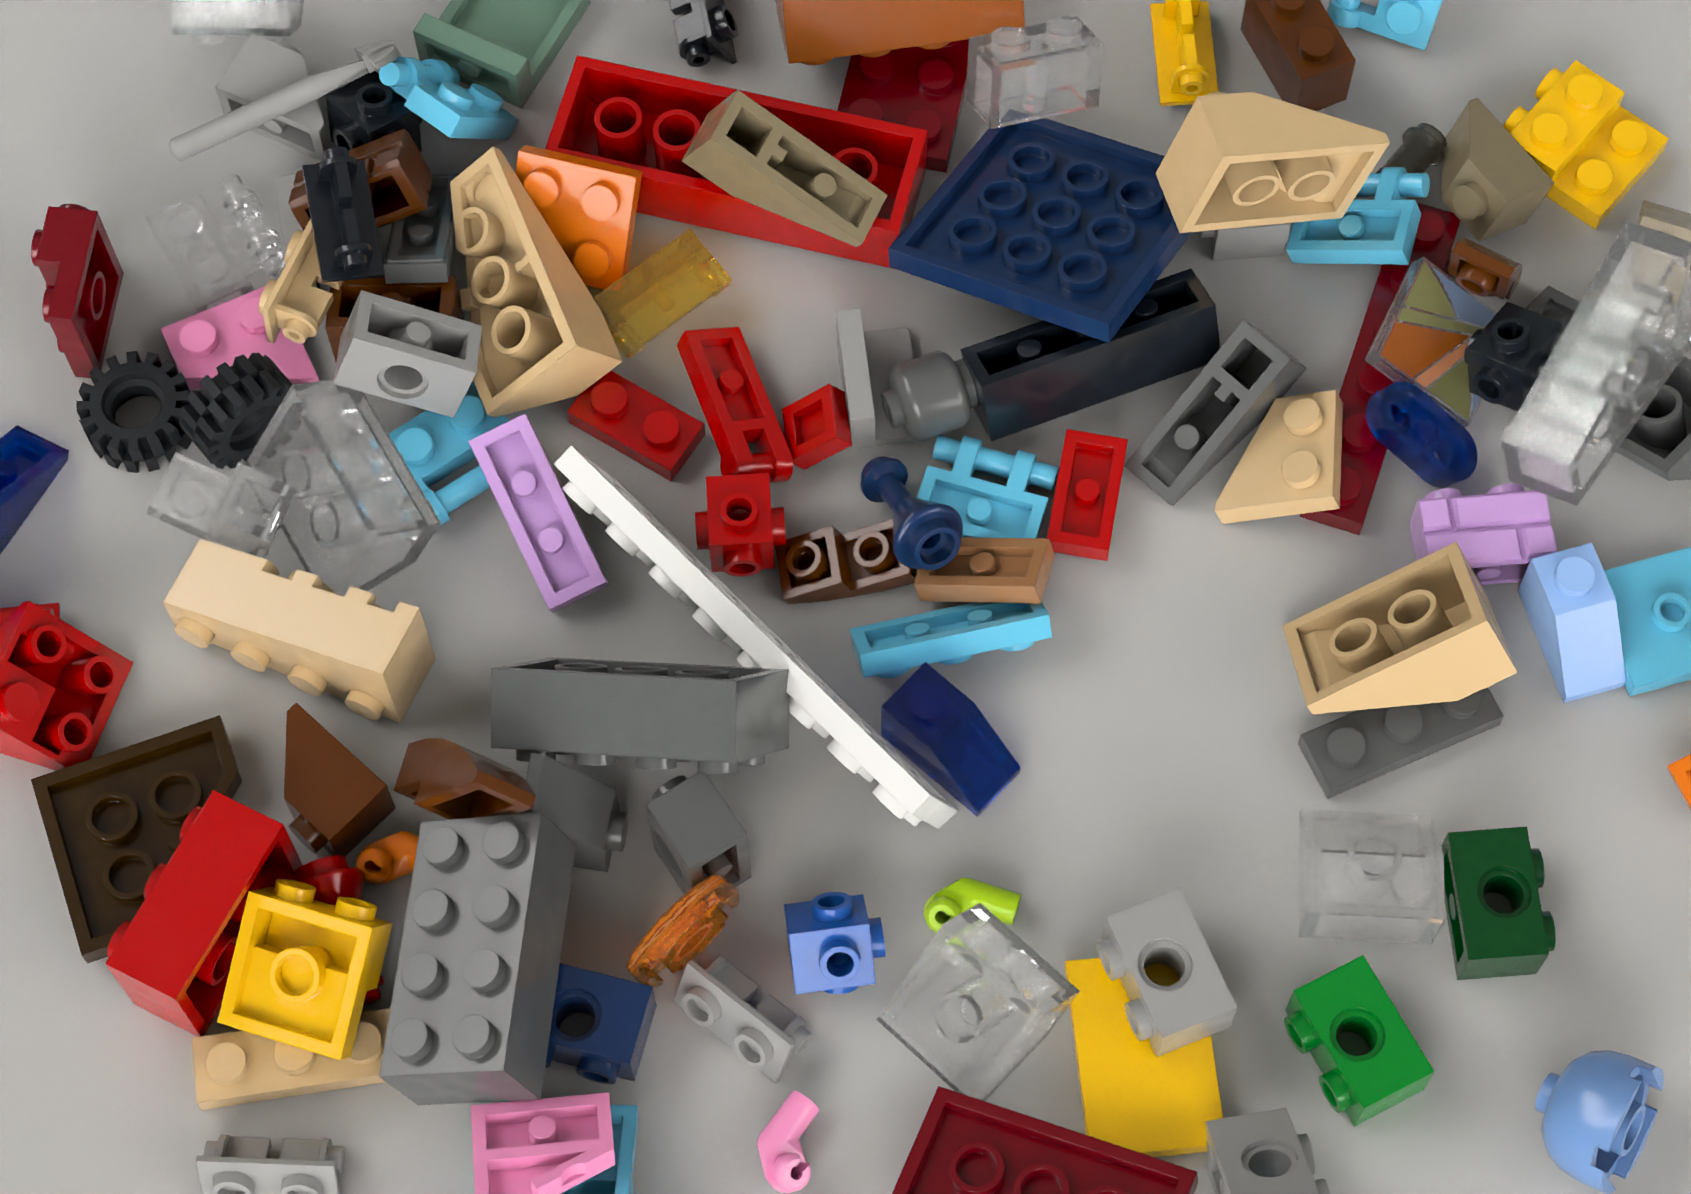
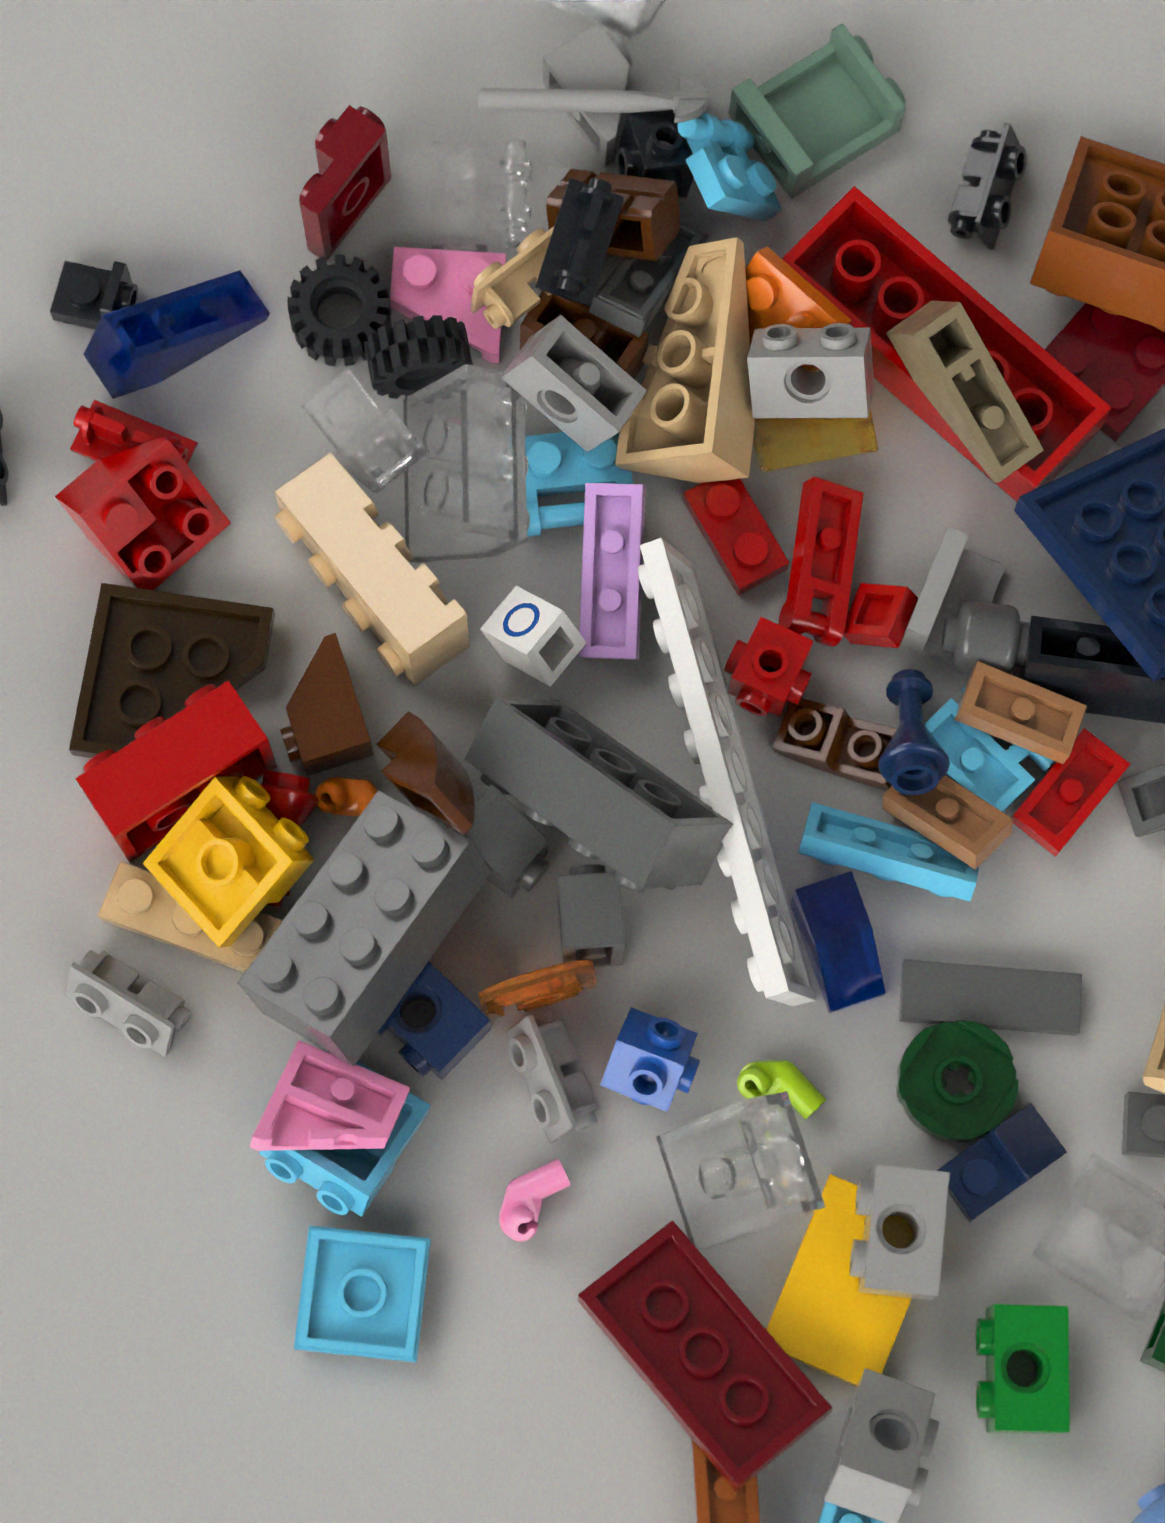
camera: 25 degrees right, 10 degrees up
none -> white brick [480,585,586,687]
none -> light grey brick [747,323,874,418]
none -> dark green plate [896,1020,1018,1143]
none -> dark grey tile [899,959,1082,1036]
none -> dark blue slope [936,1103,1067,1222]
none -> medium nougat plate [954,661,1087,764]

